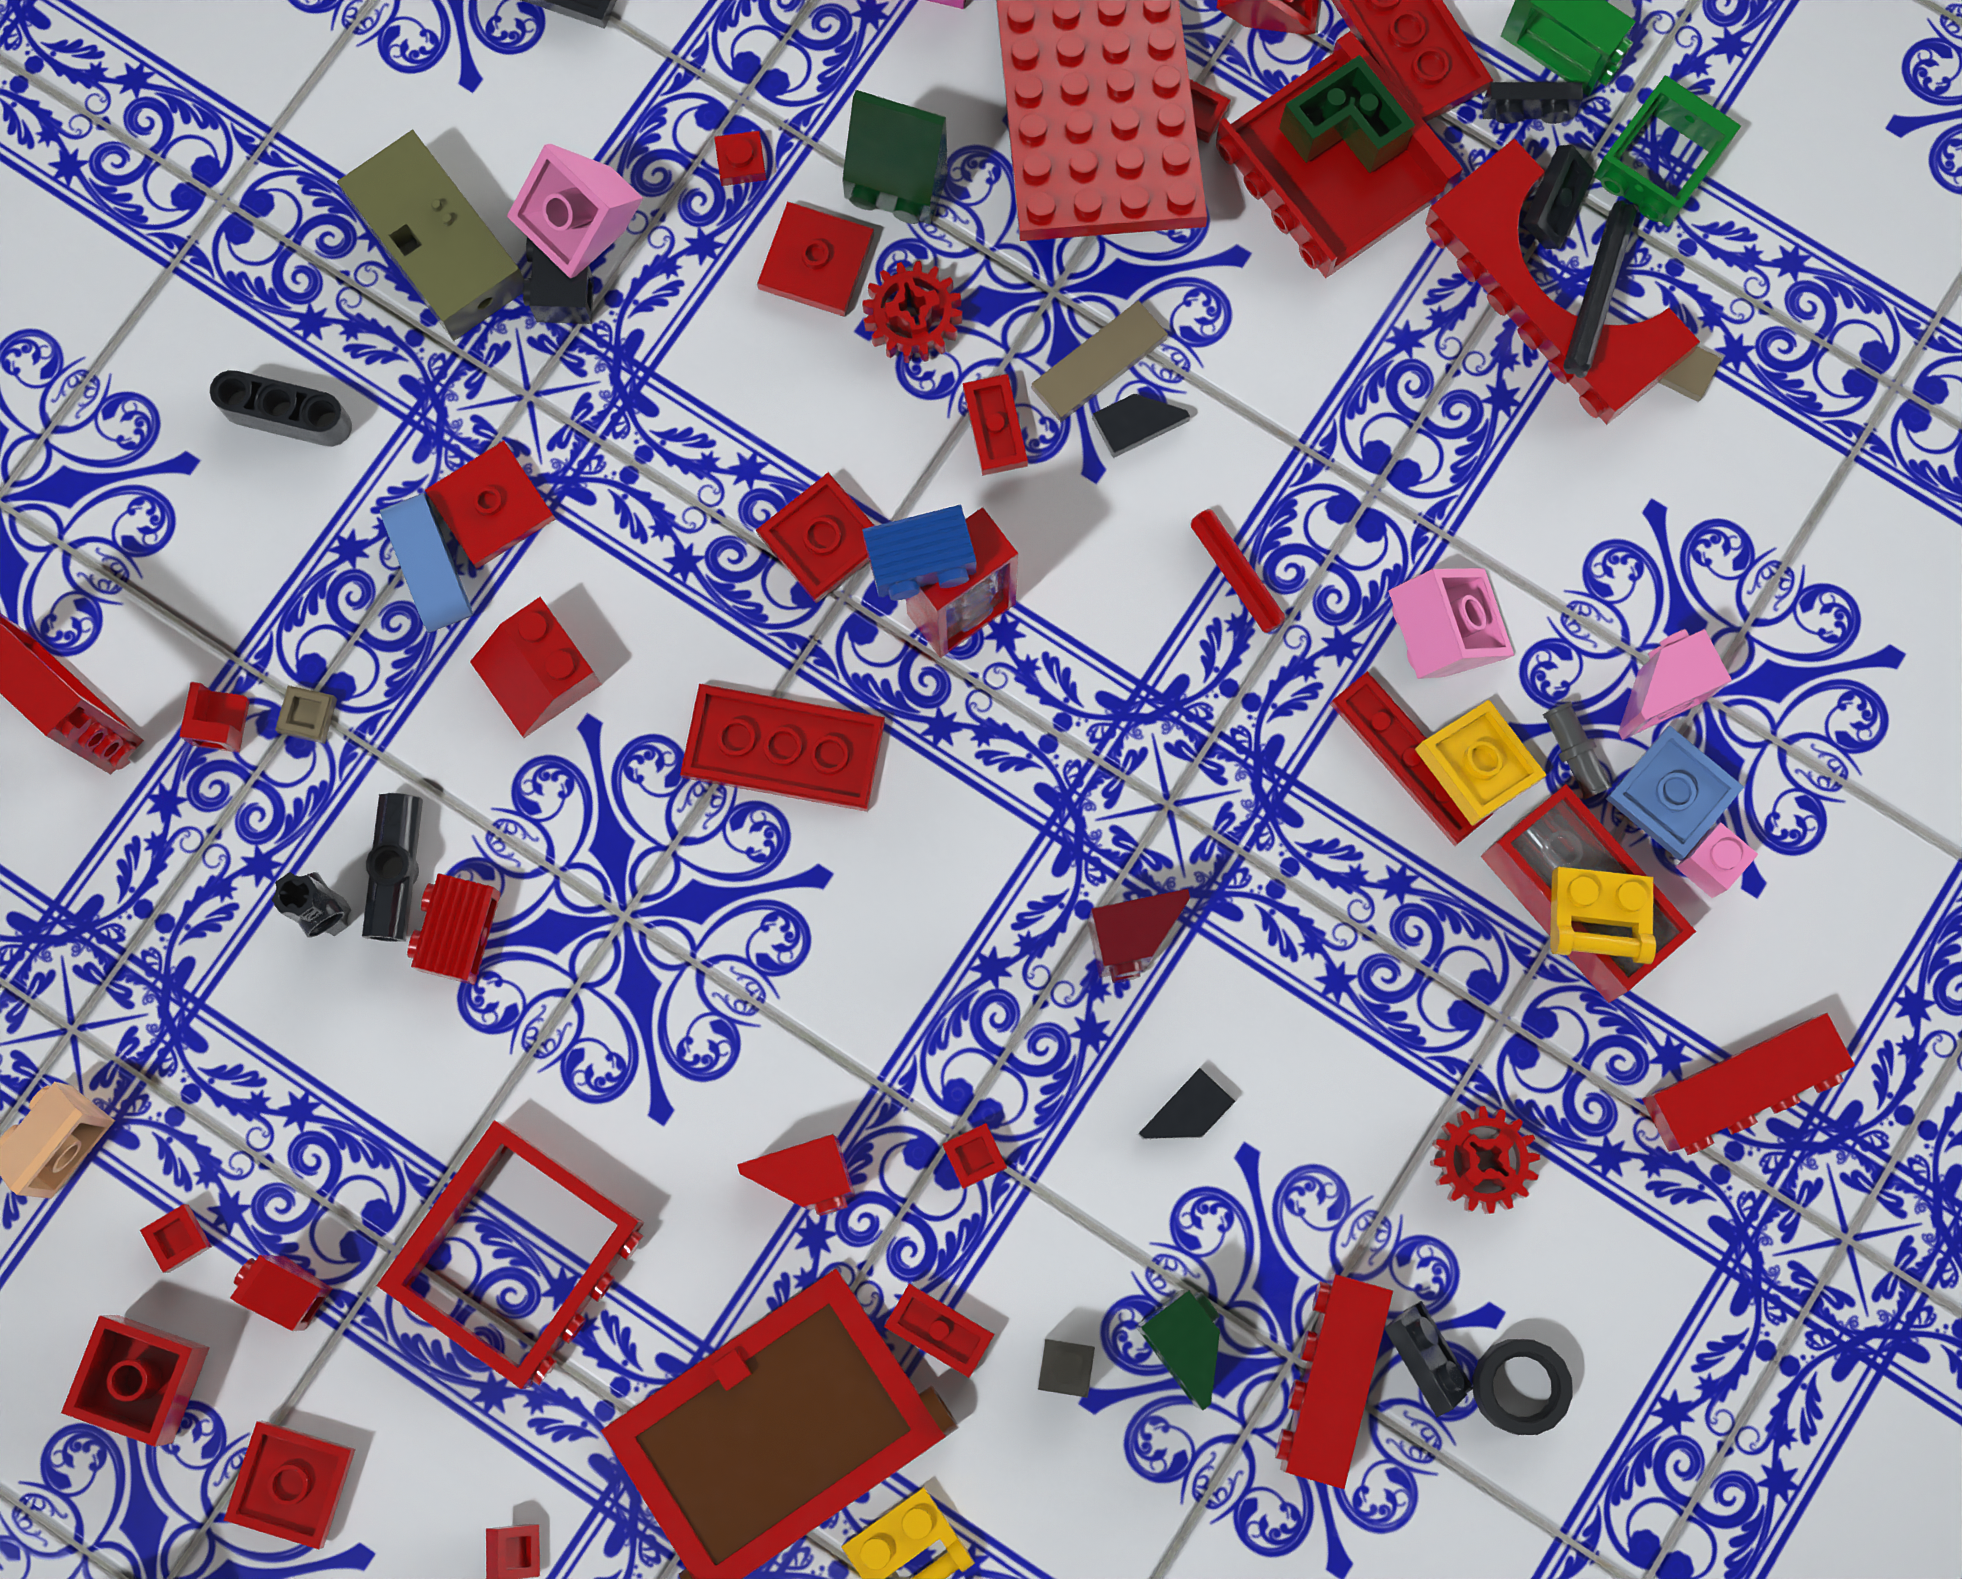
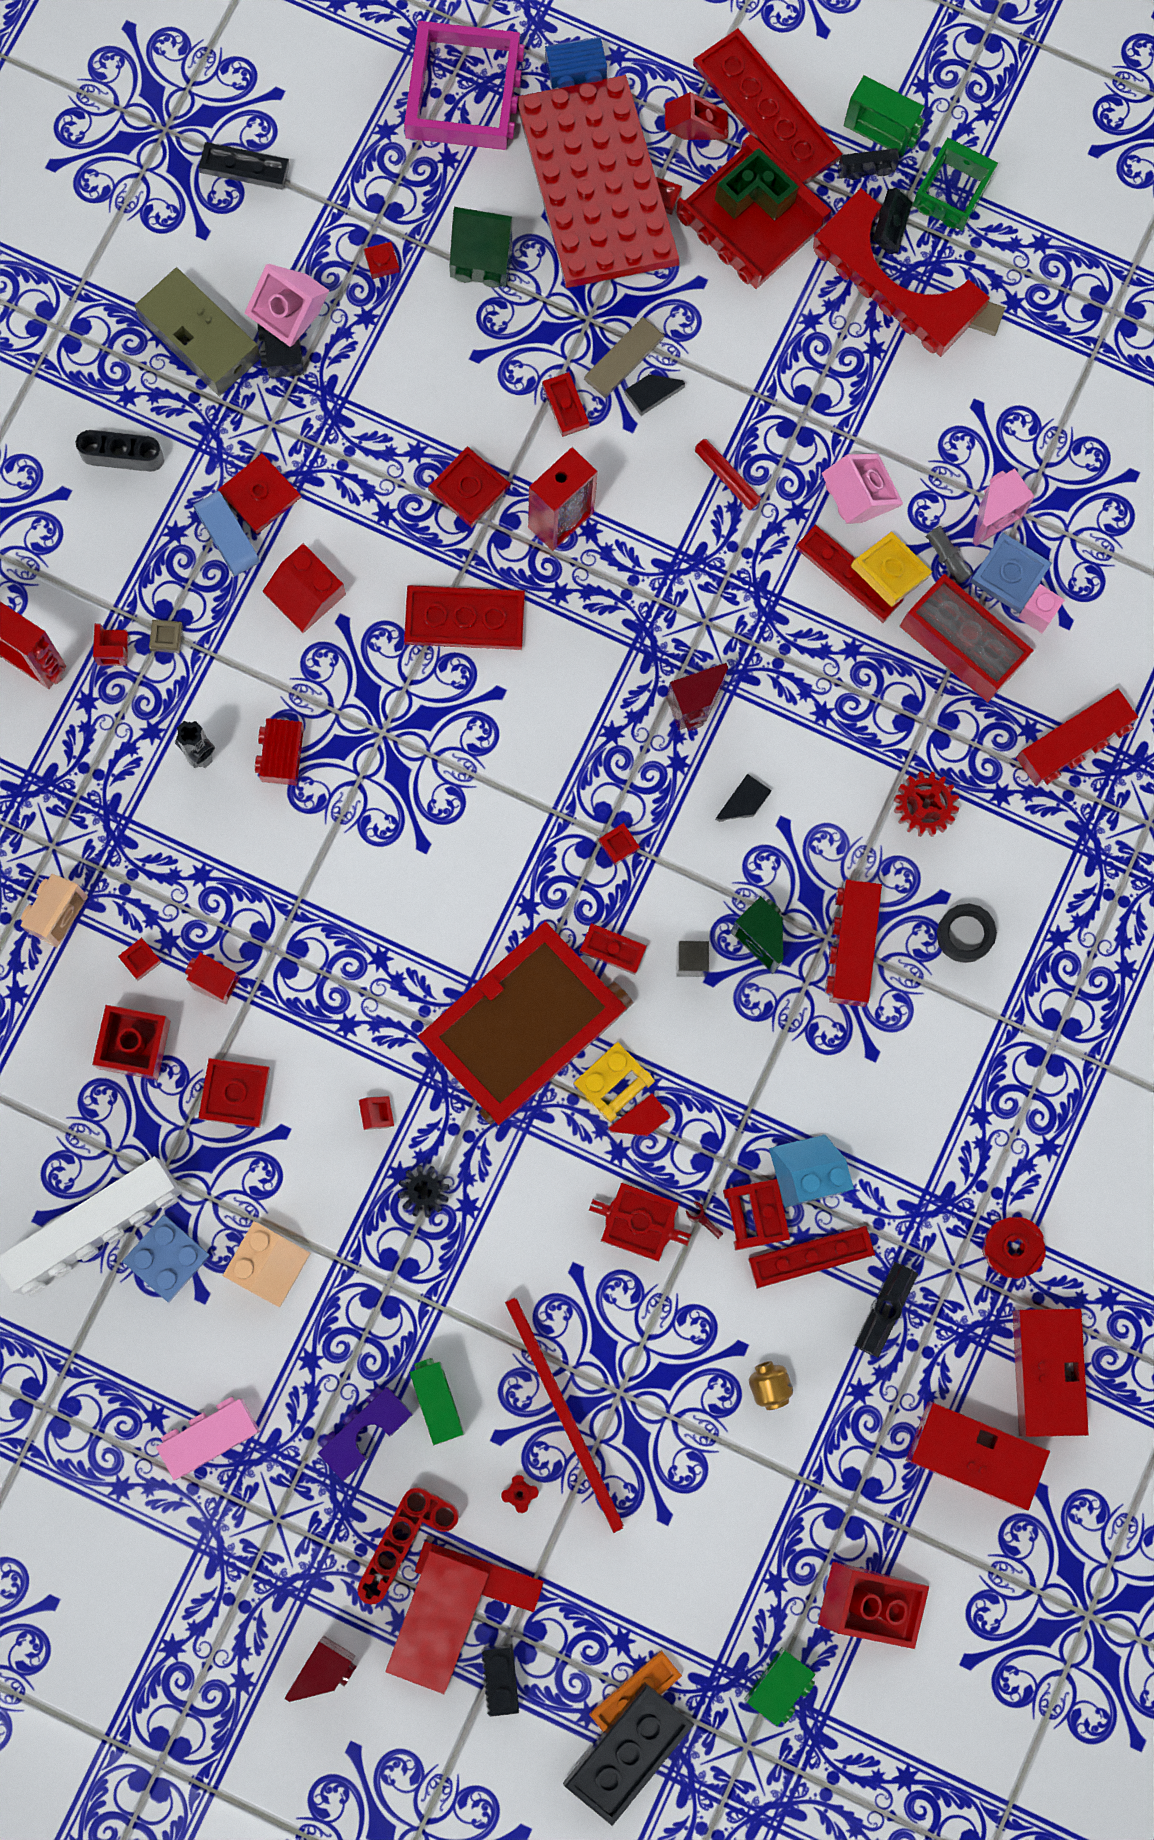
camera: 15 degrees left, 0 degrees up
black piece [362,793,423,942] -> none
red window [376,1120,645,1389] -> none
red slope [737,1134,856,1216] -> none
red plate [757,201,874,317] -> none
red gear [862,261,963,363] -> none
blue brick [862,504,976,600] -> none
black plate [1384,1301,1473,1417] -> none
yellow plate [1550,867,1656,964] -> none
black axle [1563,200,1637,378] -> none

